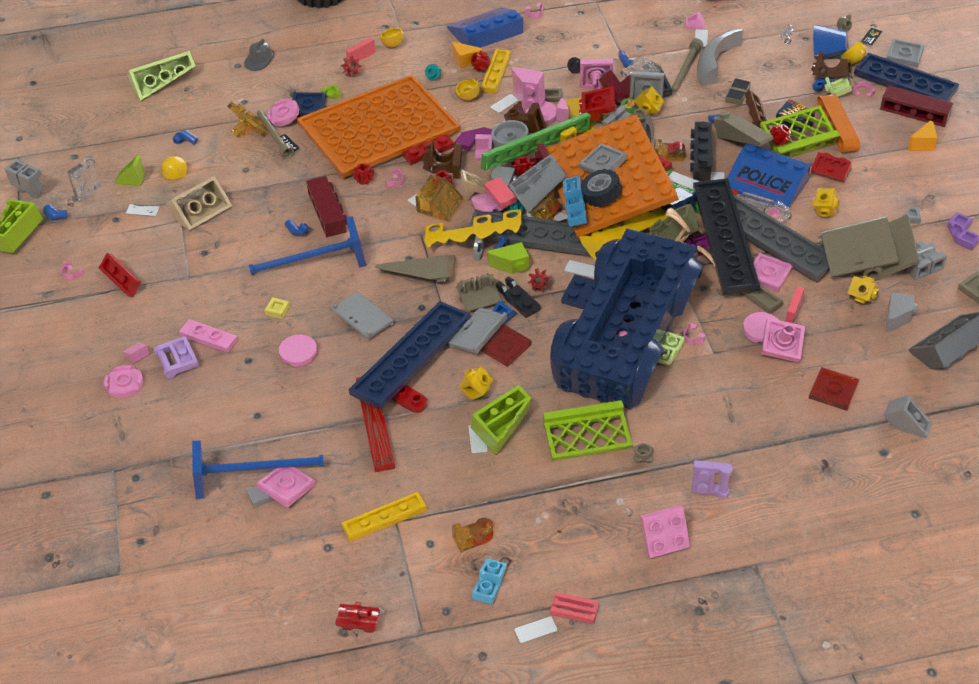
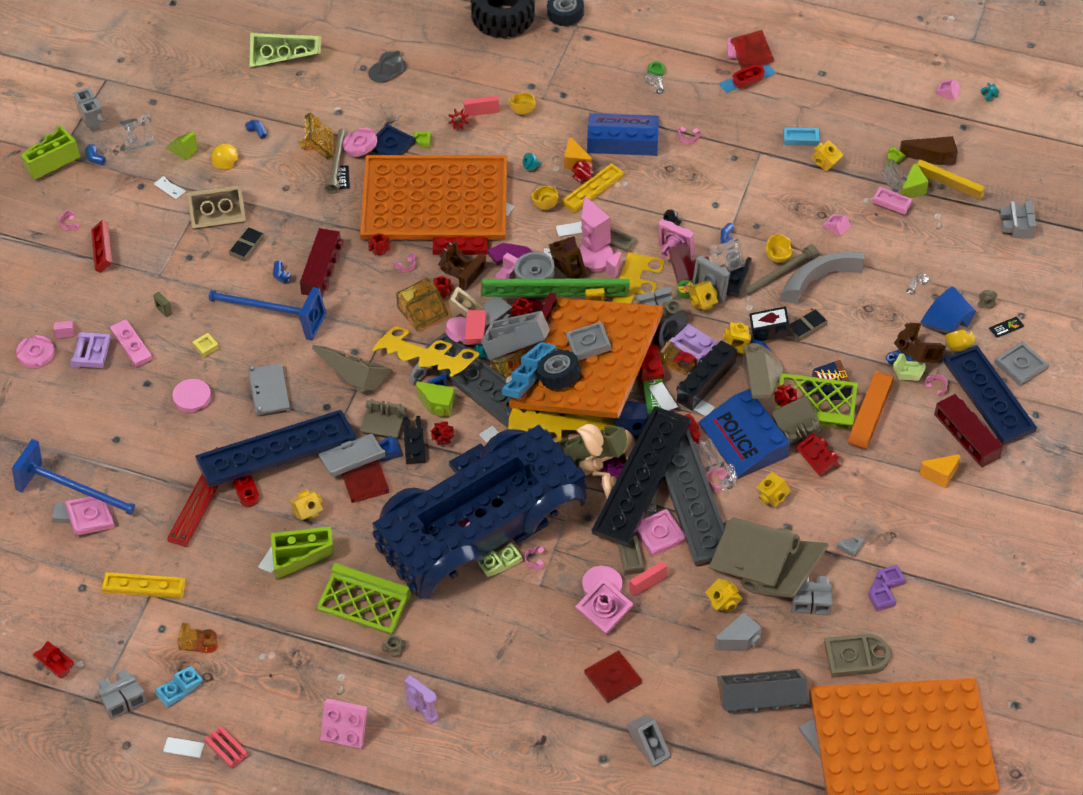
camera: 30 degrees right, 5 degrees up
red plate [579,86,616,122] -> none
white sticker [695,29,708,47] -> none
reddish brown plate [744,89,770,130] -> none
none -> light grey hips [98,669,147,720]
none -> olive tile [153,292,172,317]
none -> black tile [229,227,264,261]
none -> lavender plate [668,324,718,365]
none -> yellow brick [723,322,751,354]
none -> black brick [749,306,792,341]
none -> yellow hair [765,234,793,263]
none -> dark tan hinge [771,396,823,445]

